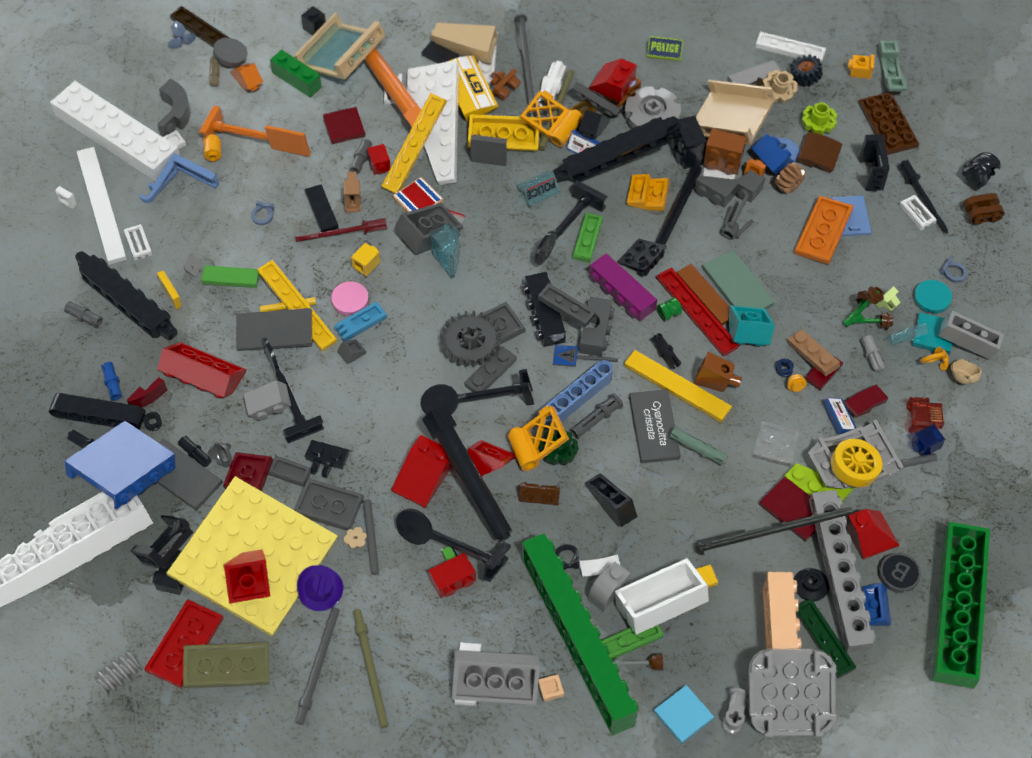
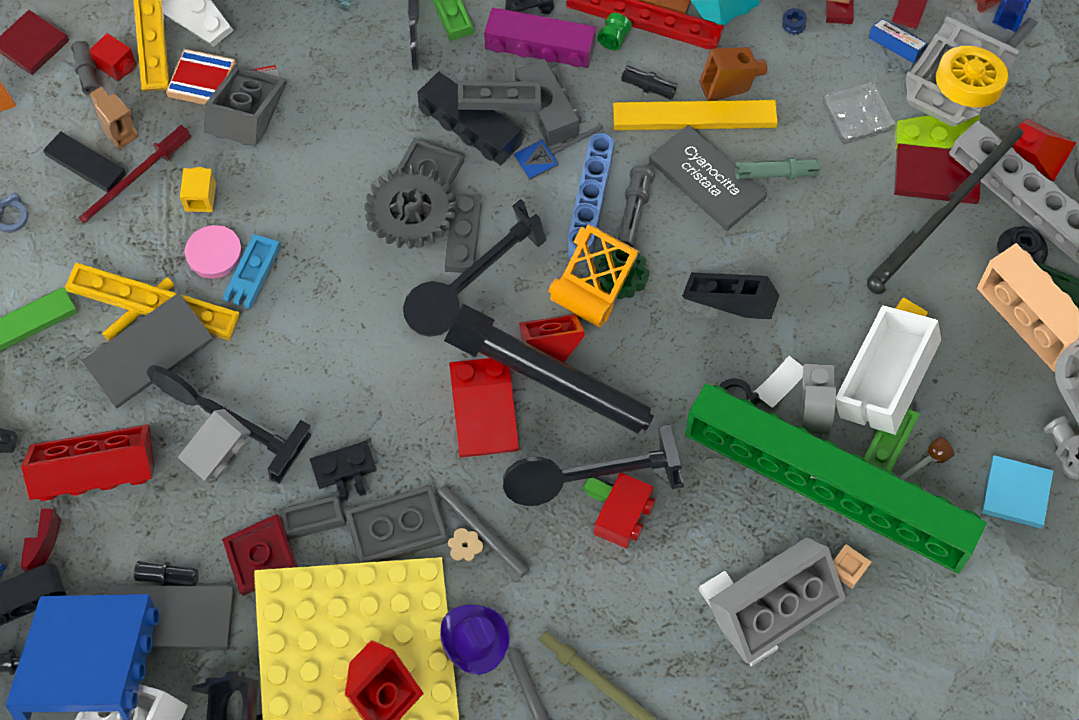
camera: 35 degrees left, 5 degrees up
black bush [143,412,162,432] -> none
dark grey piece [208,442,232,467] -> none
dark grey slope [338,339,366,364] -> none
clear light blue slope [430,223,461,279] -> none
reddish brown hinge [519,482,560,506] -> none
light orange plate [787,374,807,392] -> none

